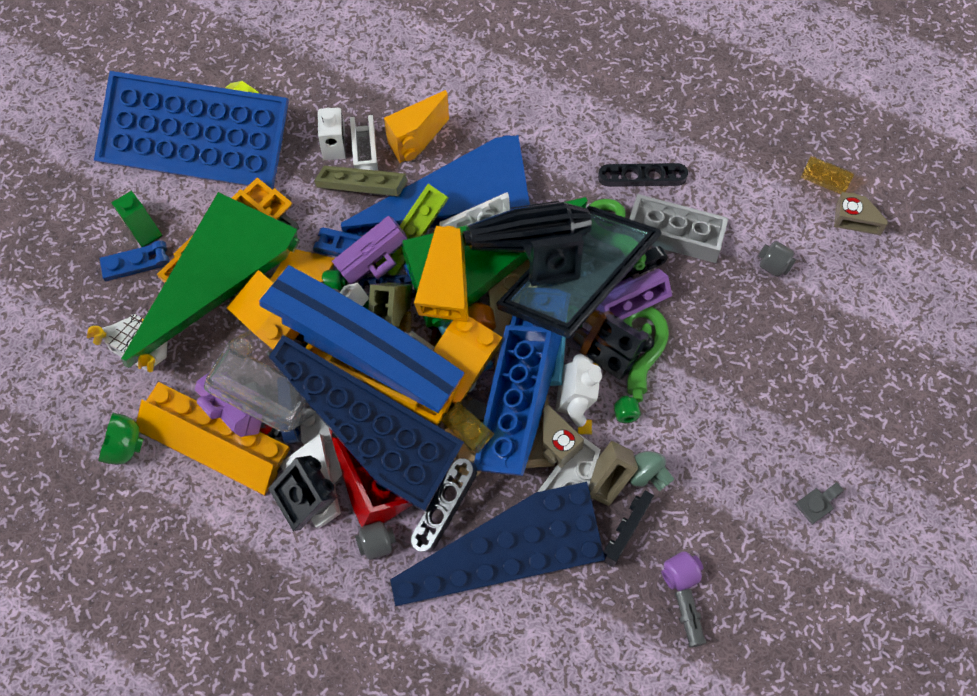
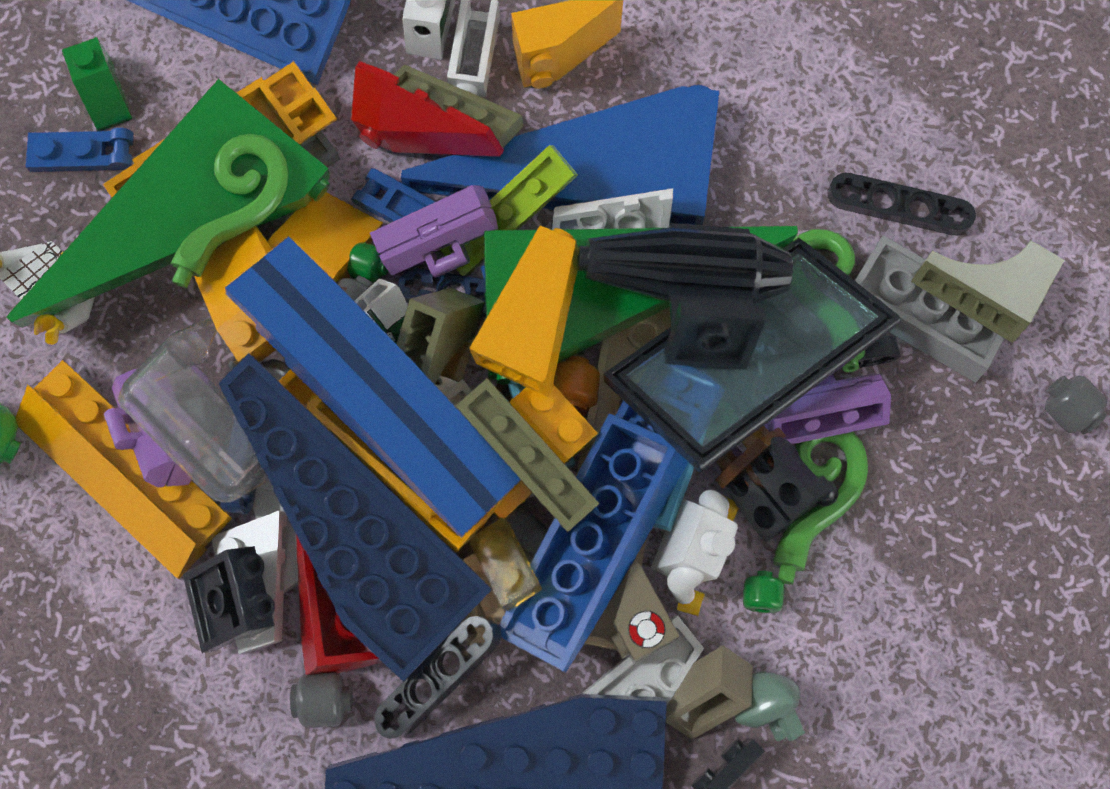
camera: 15 degrees right, 10 degrees up
none -> bright green plant [171,134,288,288]
none -> red wedge [351,61,504,156]
none -> olive plate [456,378,599,532]
none -> arch [911,240,1065,343]

